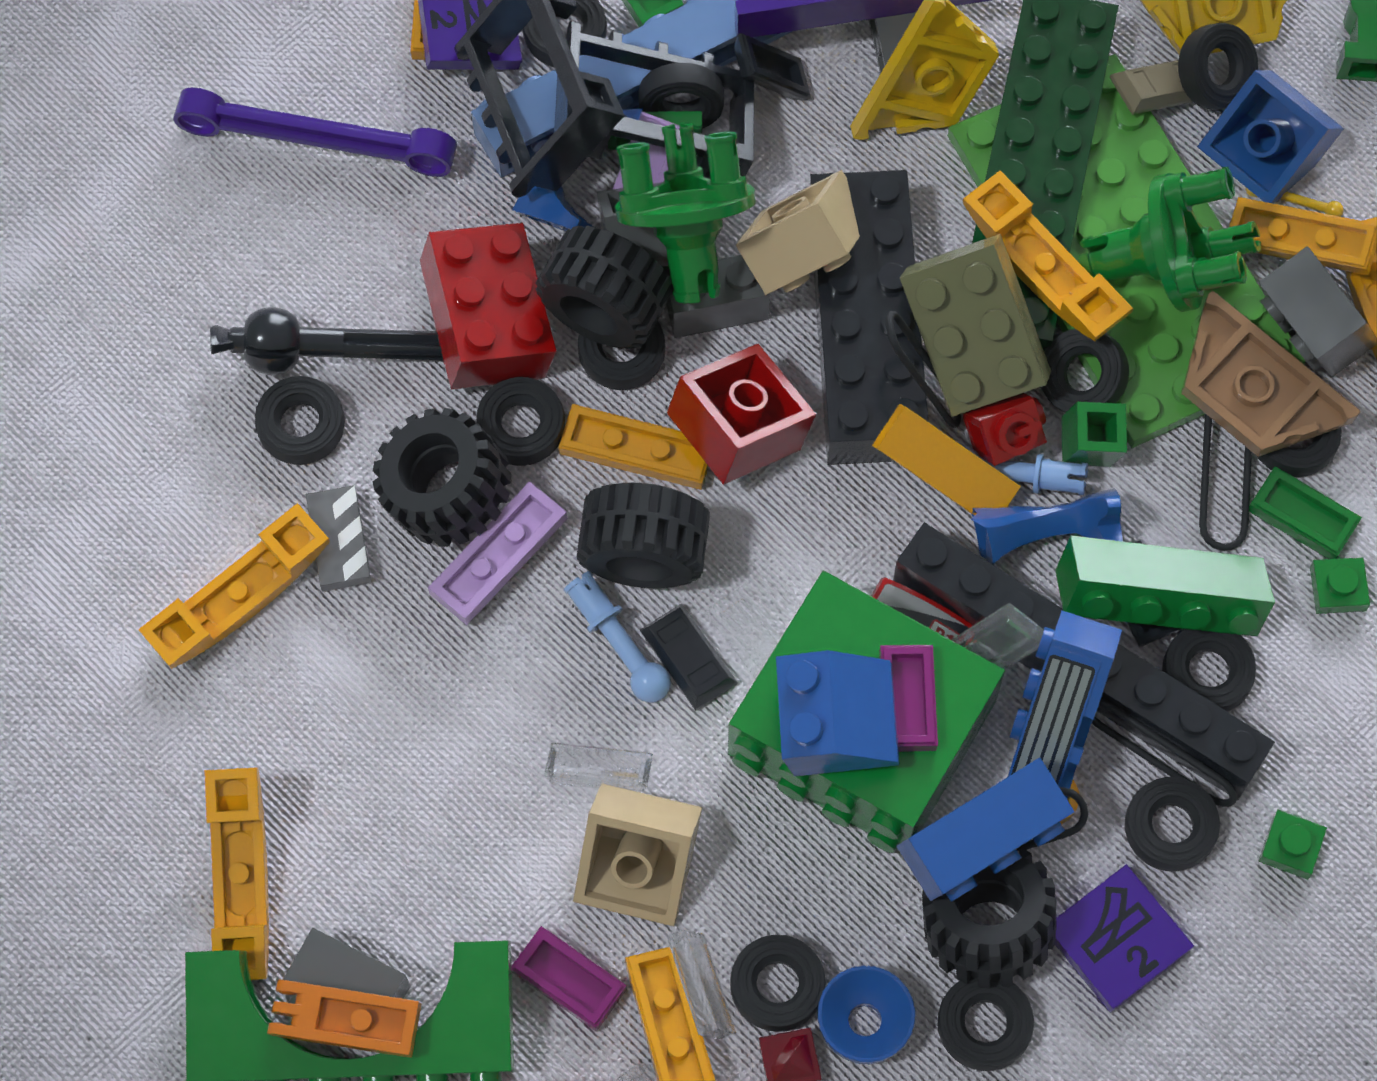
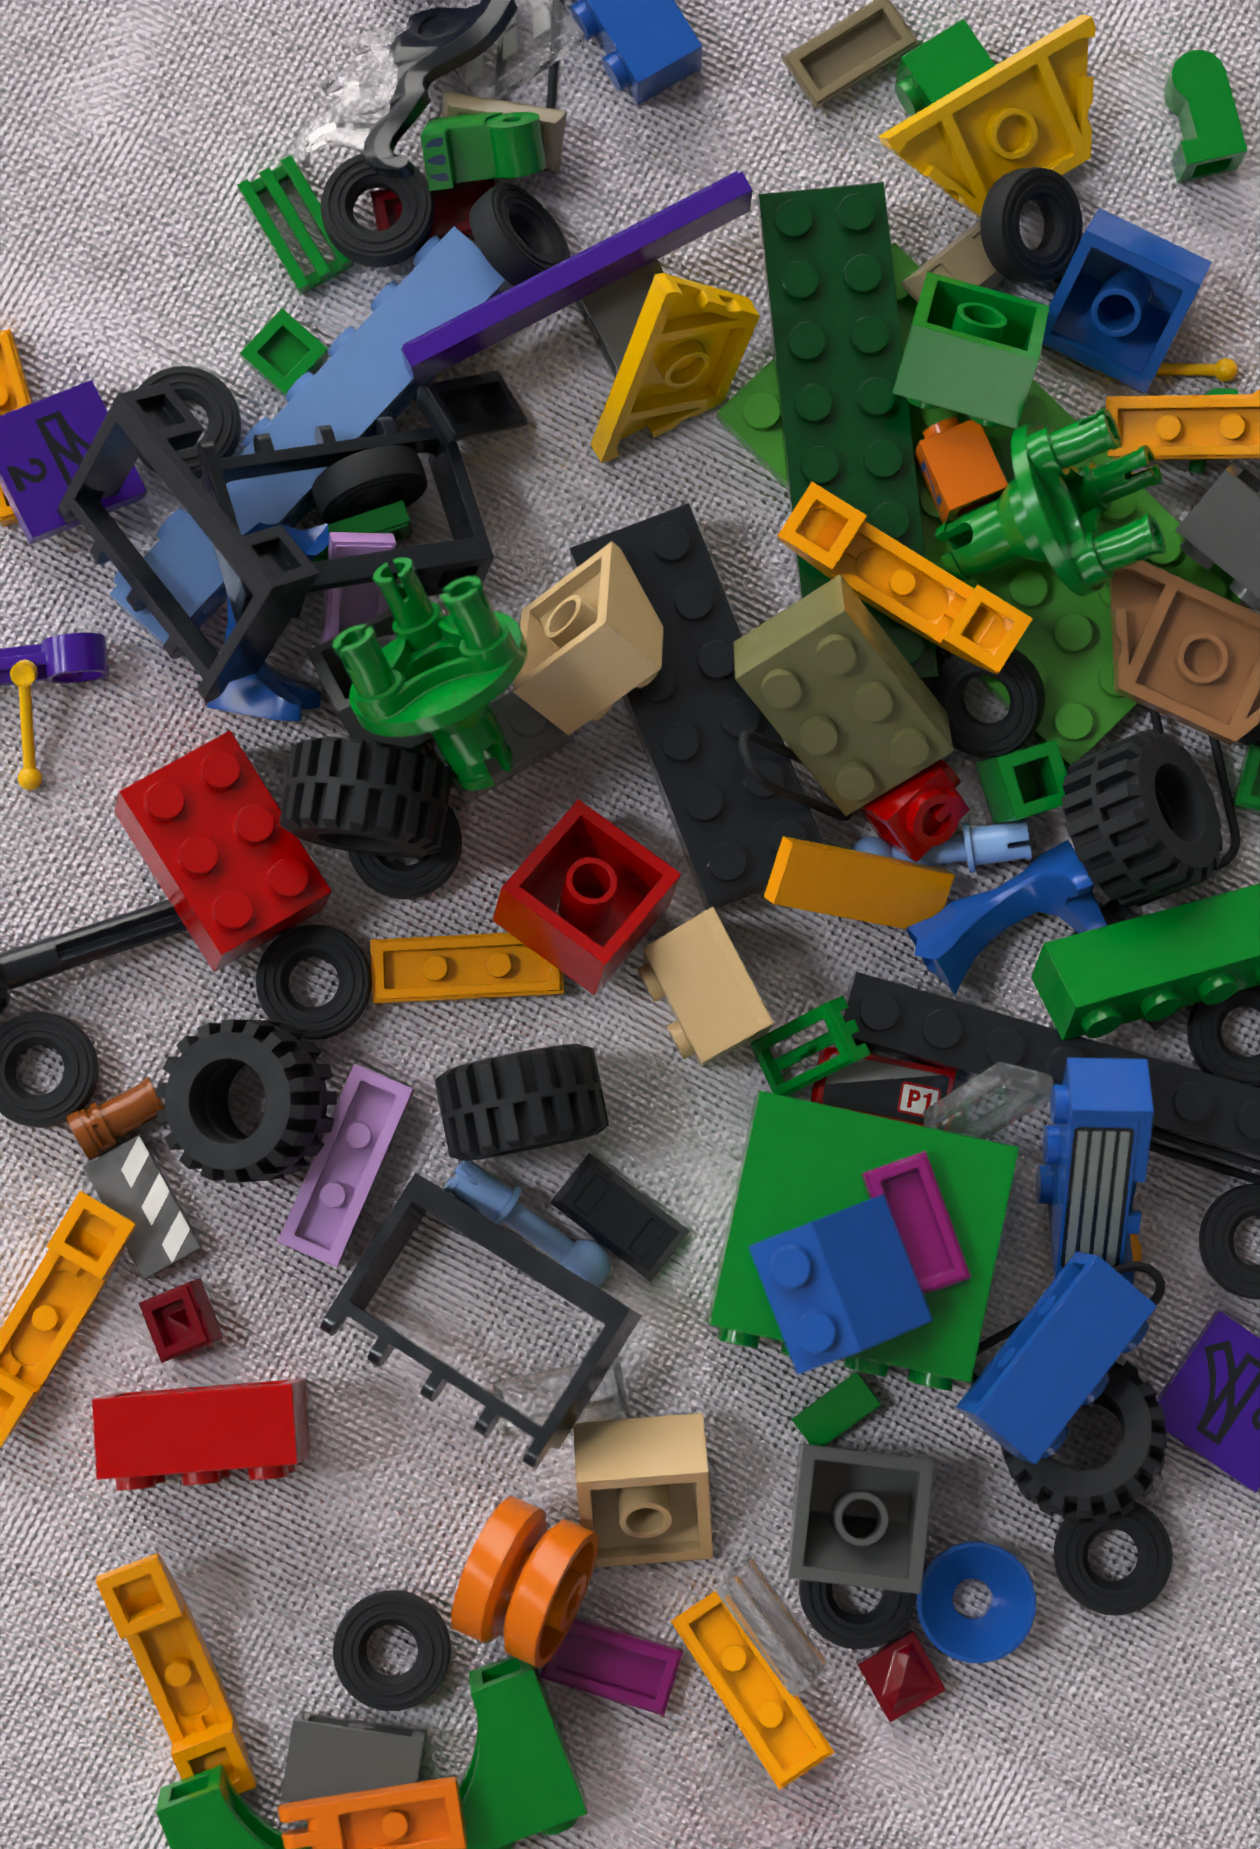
camera: 20 degrees left, 15 degrees up
none -> yellow hinge [10,660,43,791]
none -> dark orange pin [66,1077,165,1161]
none -> red brick [92,1378,310,1491]
none -> dark red tile [139,1278,224,1363]
none -> black hinge [320,1173,642,1469]
none -> black tyre [333,1590,451,1711]
none -> orange wheel [451,1496,599,1669]
none -> tan slope [637,907,774,1067]
none -> green tile [750,996,871,1096]
none -> dark grey slope [788,1443,935,1594]
none -> green piece [791,1371,881,1446]
none -> green brick [892,271,1050,428]
none -> orange brick [914,417,1008,523]
none -> black tyre [1062,729,1223,907]

